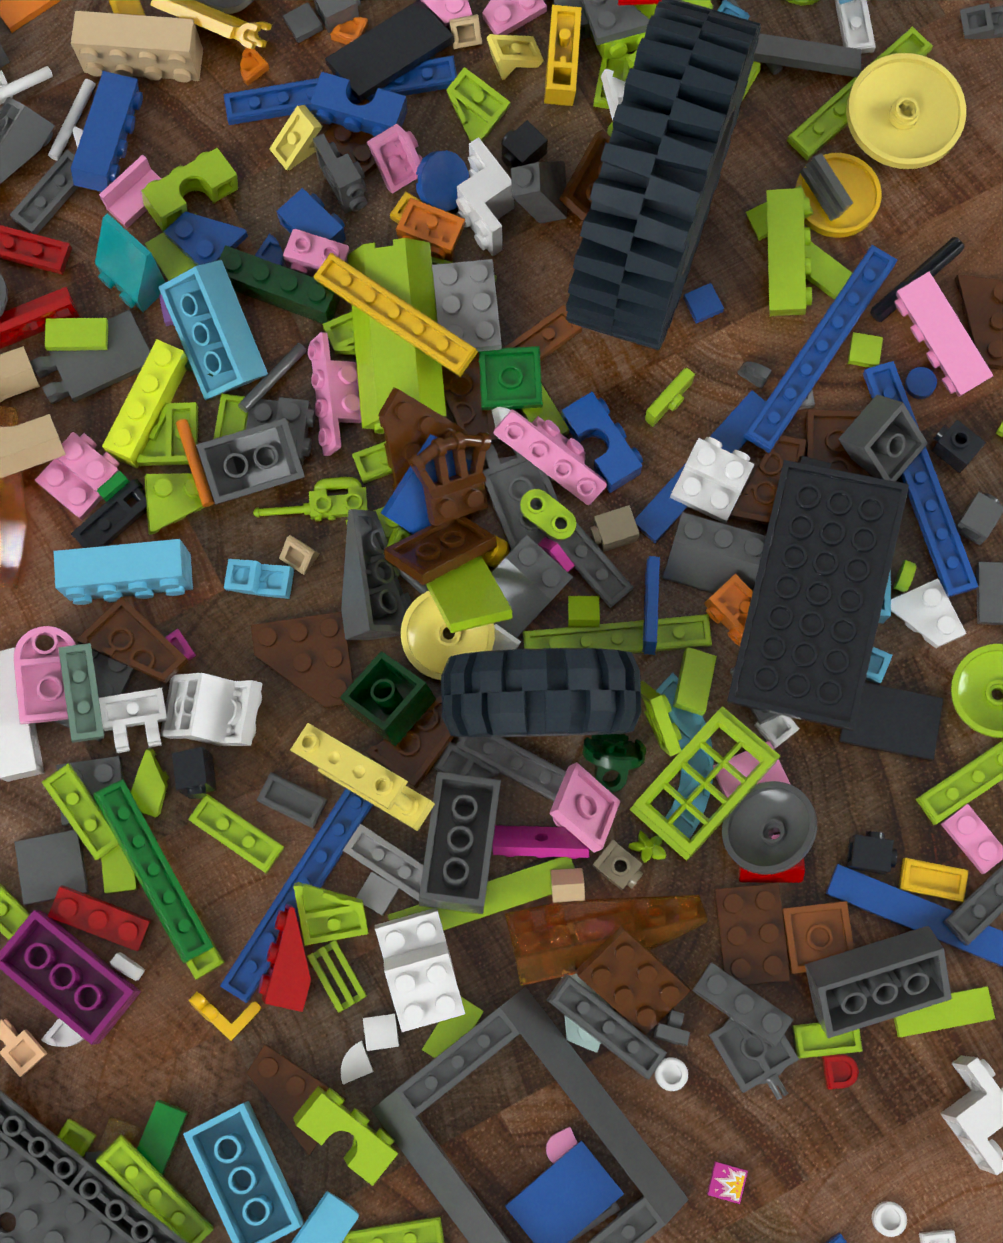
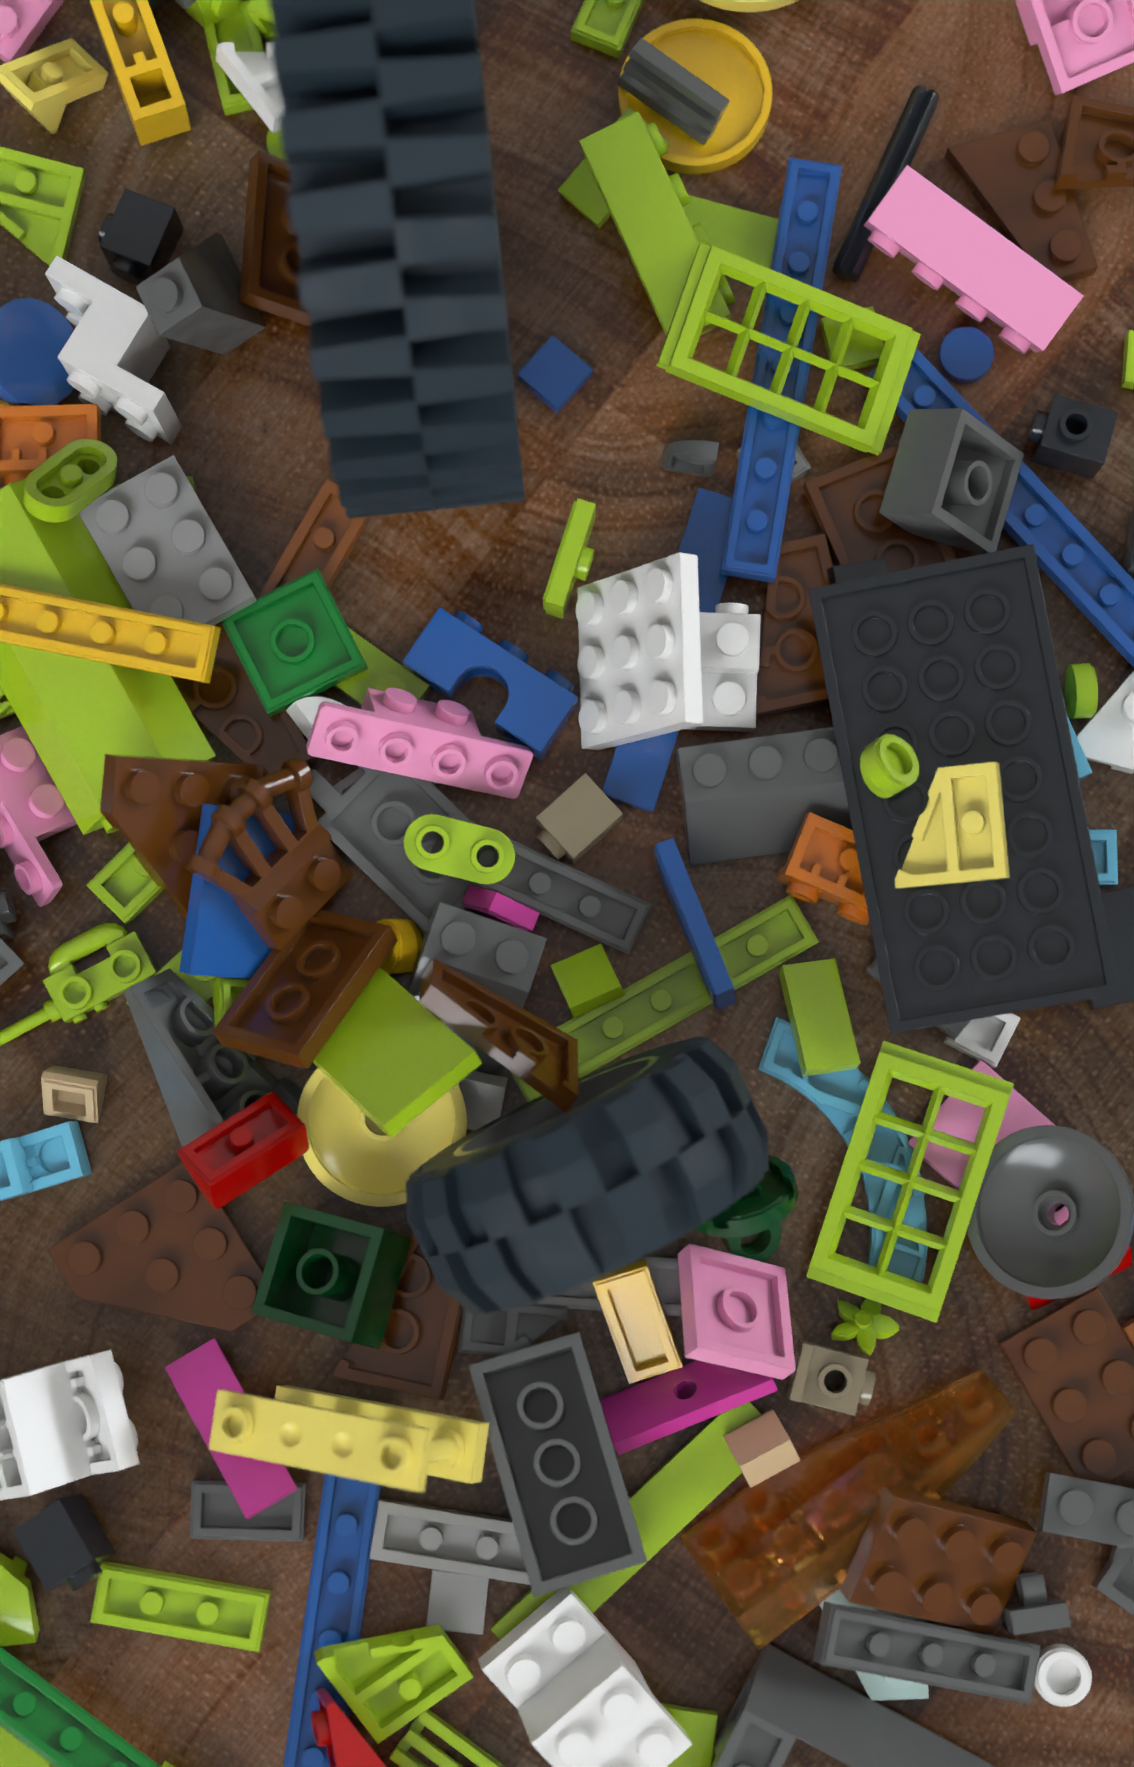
camera: 25 degrees left, 5 degrees up
lime wing [641,681,682,757] -> none
none -> lime plate [24,439,118,523]
none -> dark pink tile [164,1338,298,1520]
none -> red slope [177,1091,309,1210]
none -> reddish brown wing [419,958,579,1113]
none -> white plate [576,552,703,750]
none -> yellow tile [593,1259,683,1384]
none -> lime piece [656,243,921,456]
none -> lime tile [860,734,919,798]
none -> light yellow wing [895,762,1010,889]

